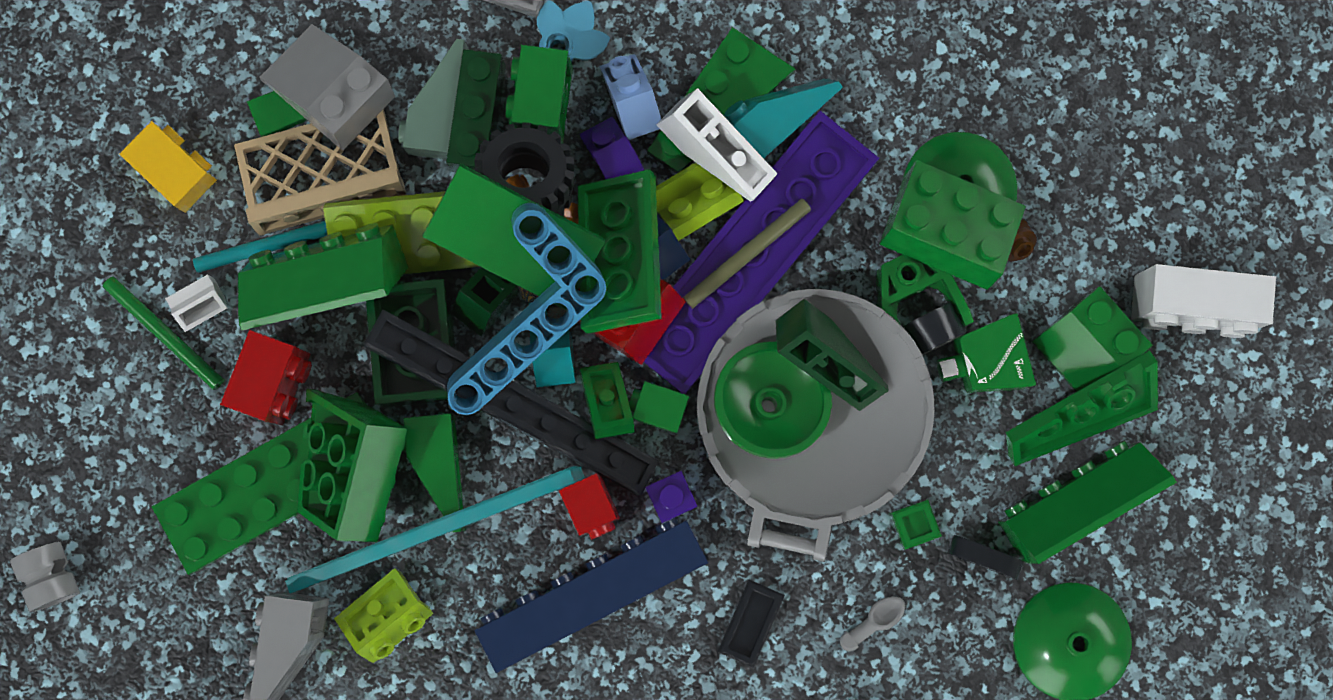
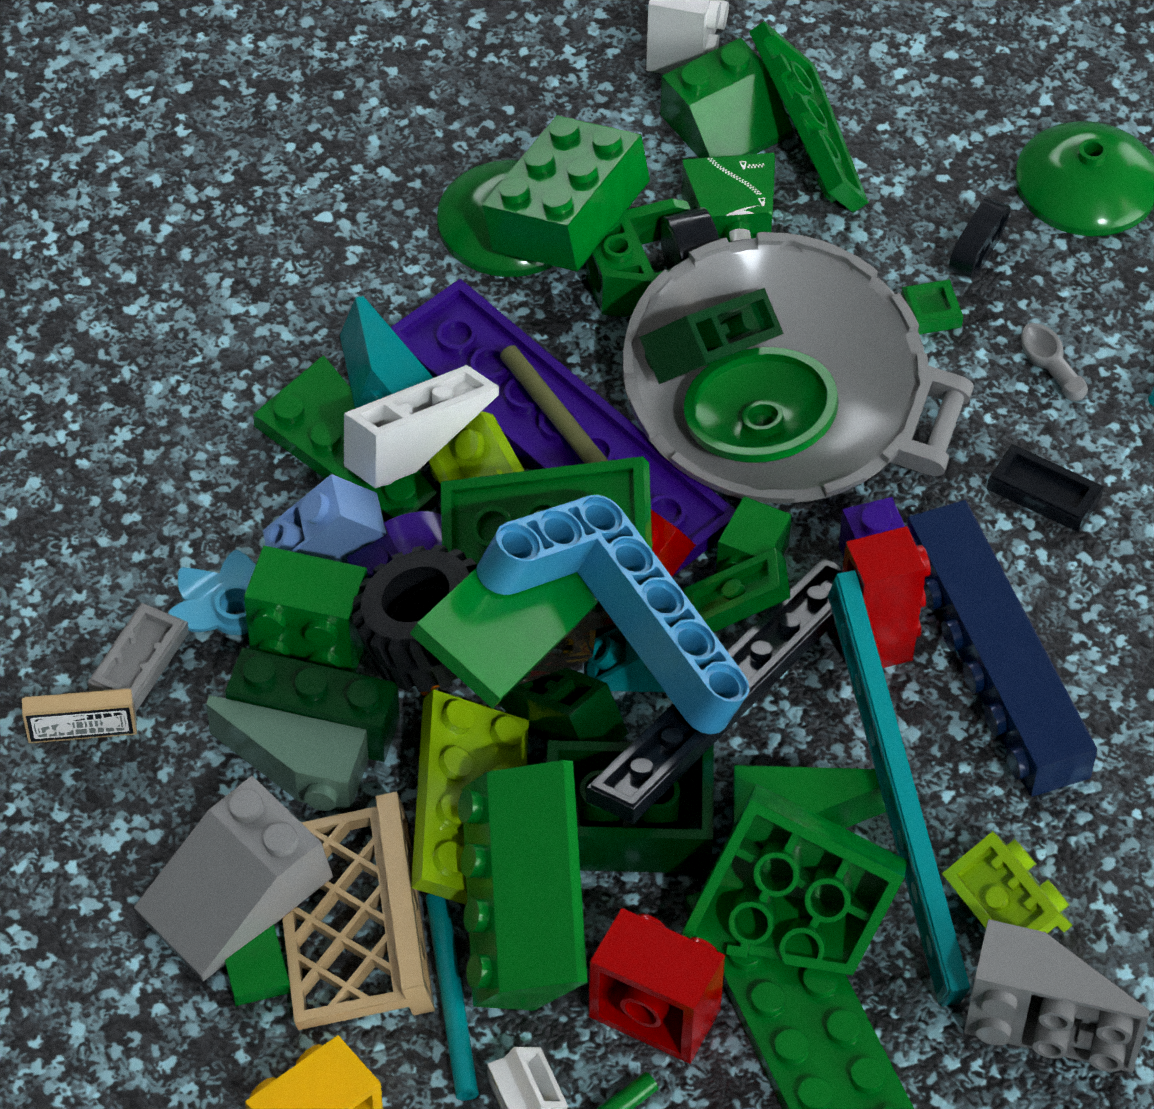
camera: 85 degrees left, 30 degrees down
green slope [998,440,1177,564] -> none

